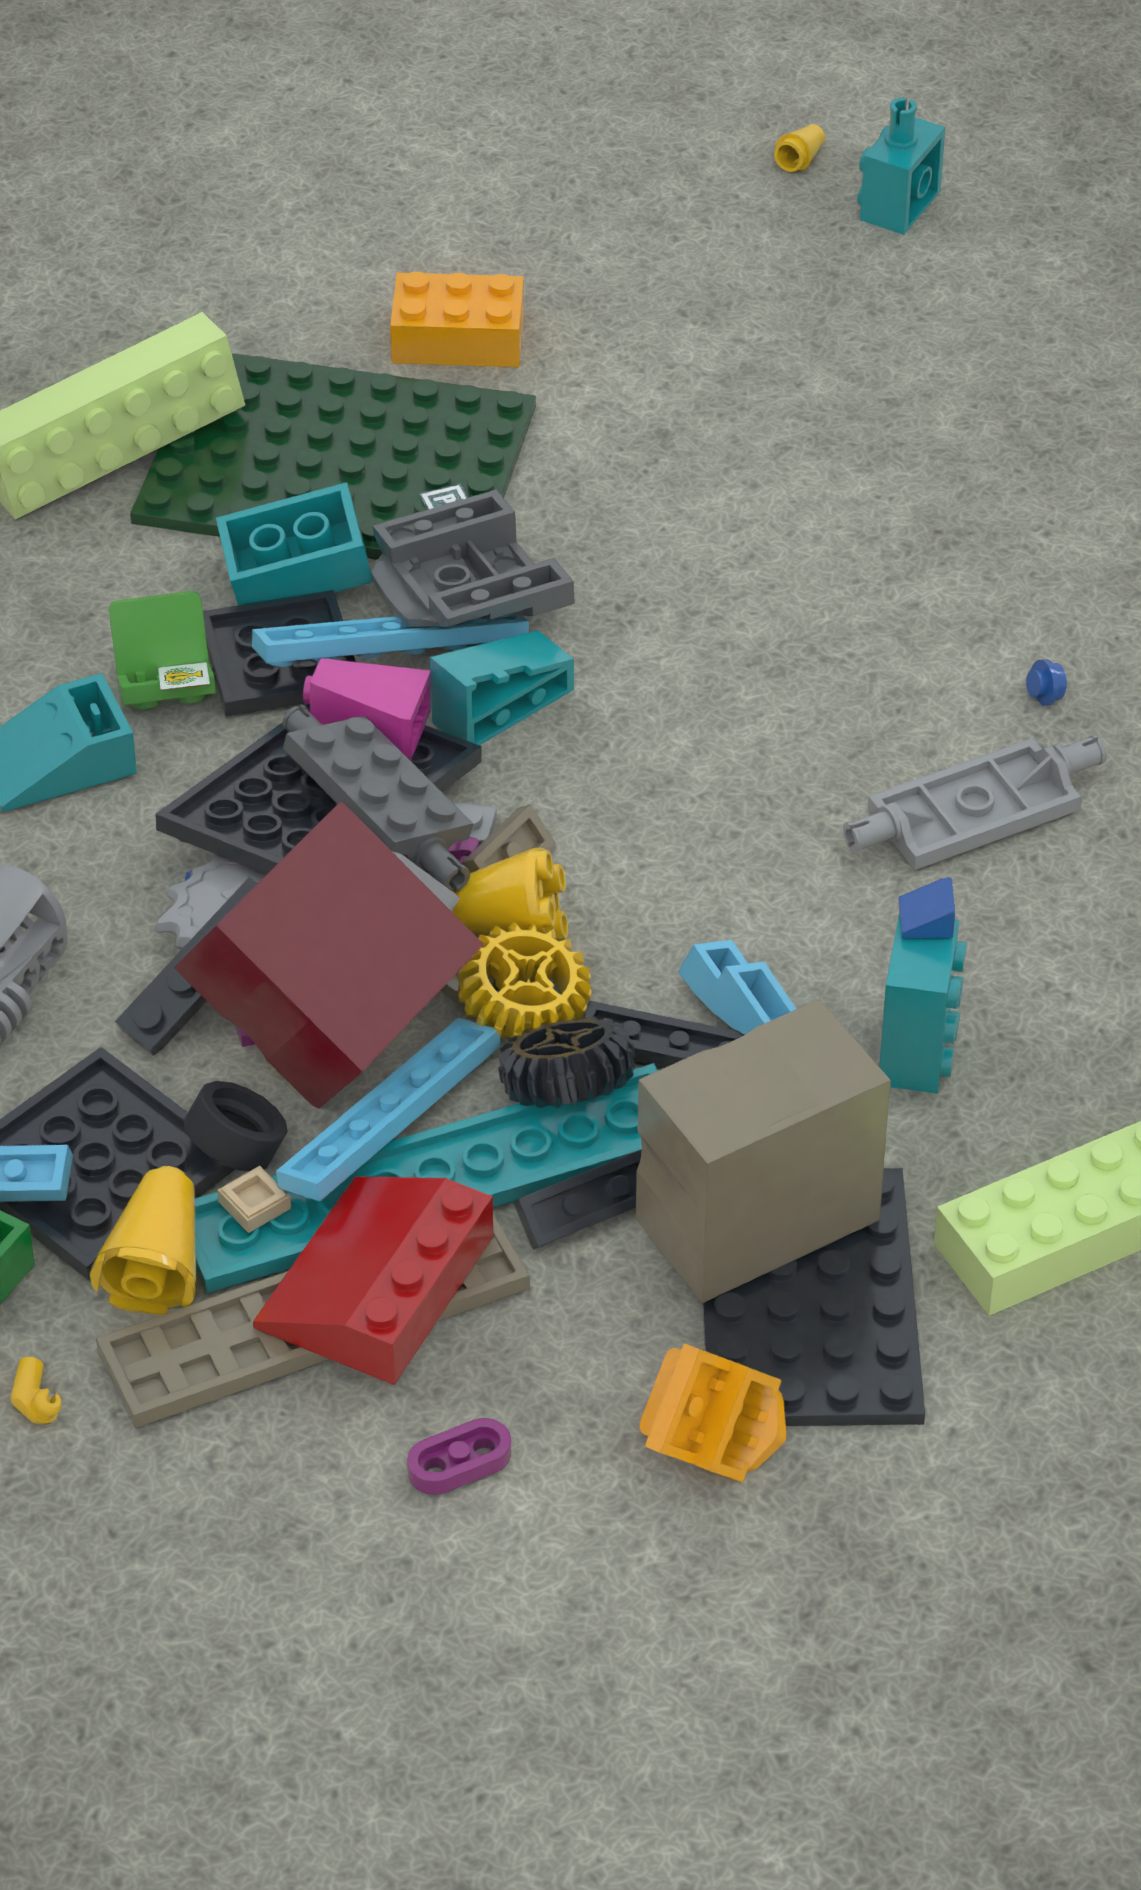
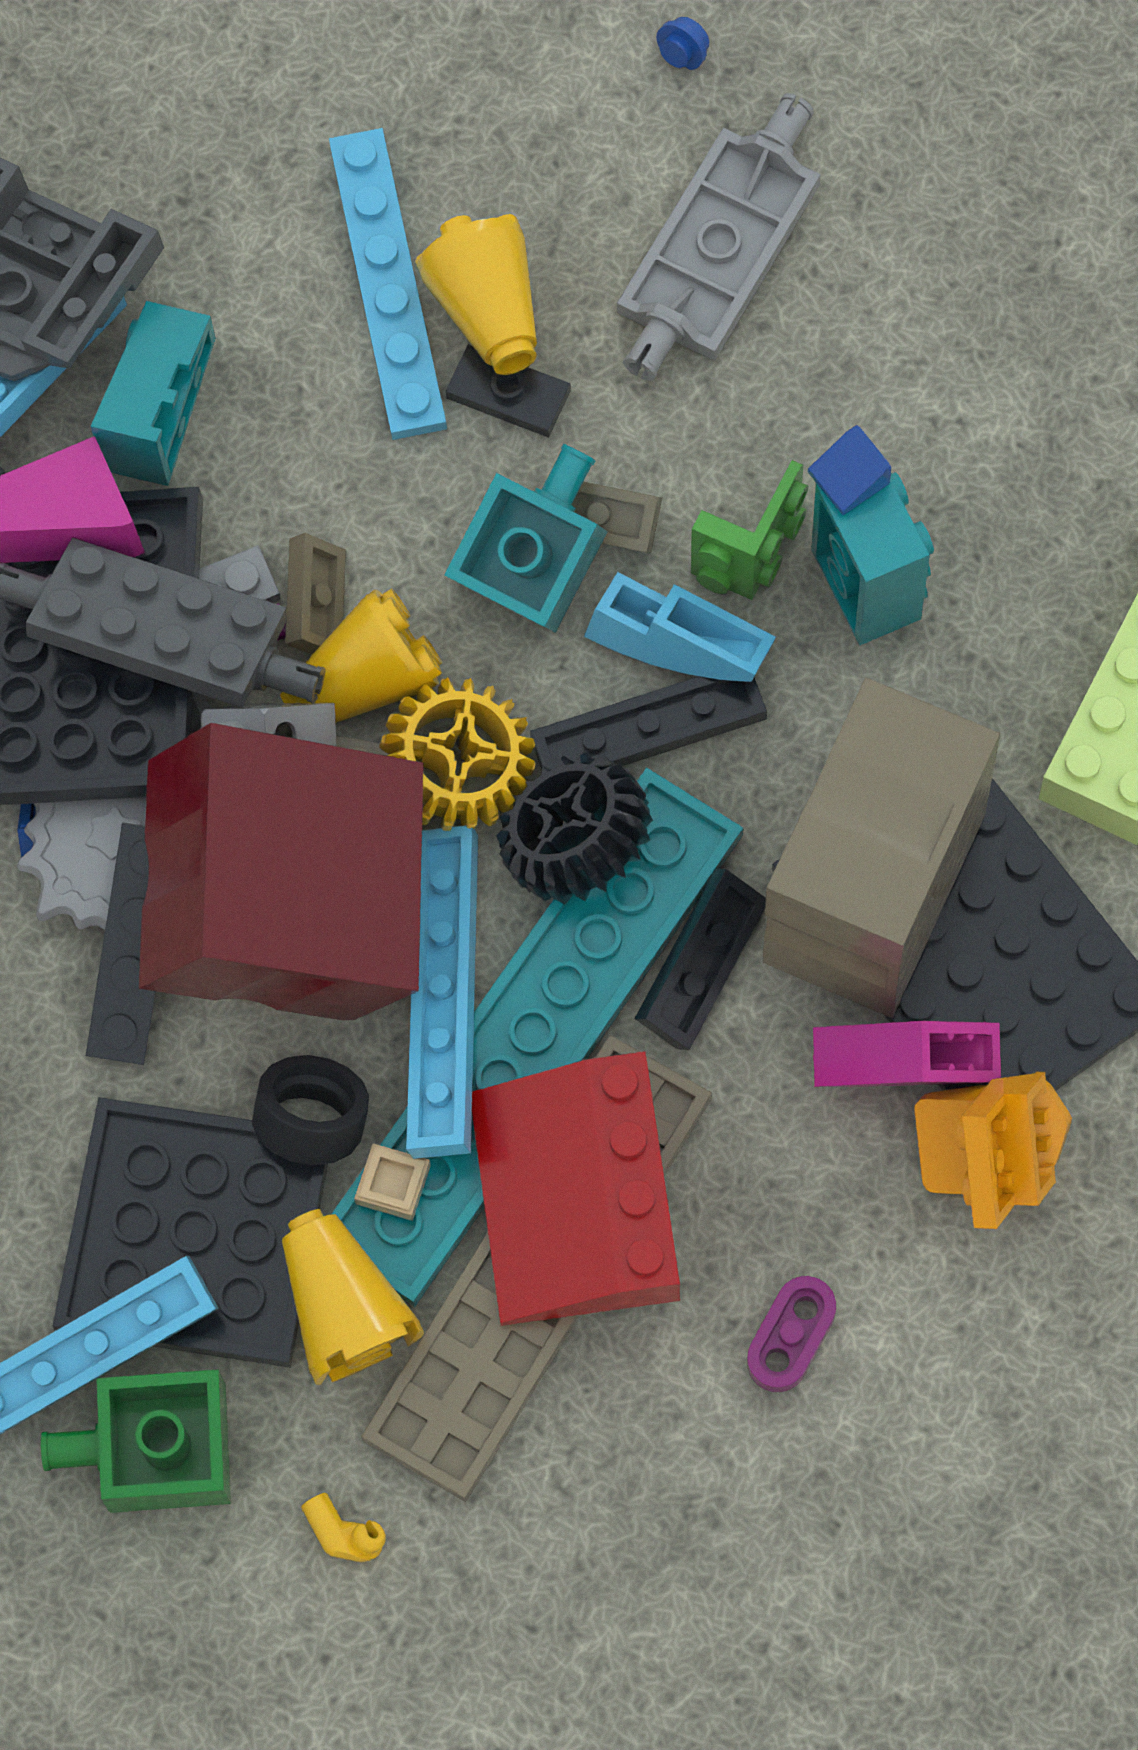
camera: 30 degrees left, 25 degrees up
none -> medium azure plate [329,128,447,440]
none -> yellow cone [415,214,537,375]
none -> teal brick [444,443,608,633]
none -> black plate [445,344,571,438]
none -> dark tan plate [572,481,662,553]
none -> bright green bracket [691,460,809,600]
none -> dark pink slope [813,1021,1001,1087]

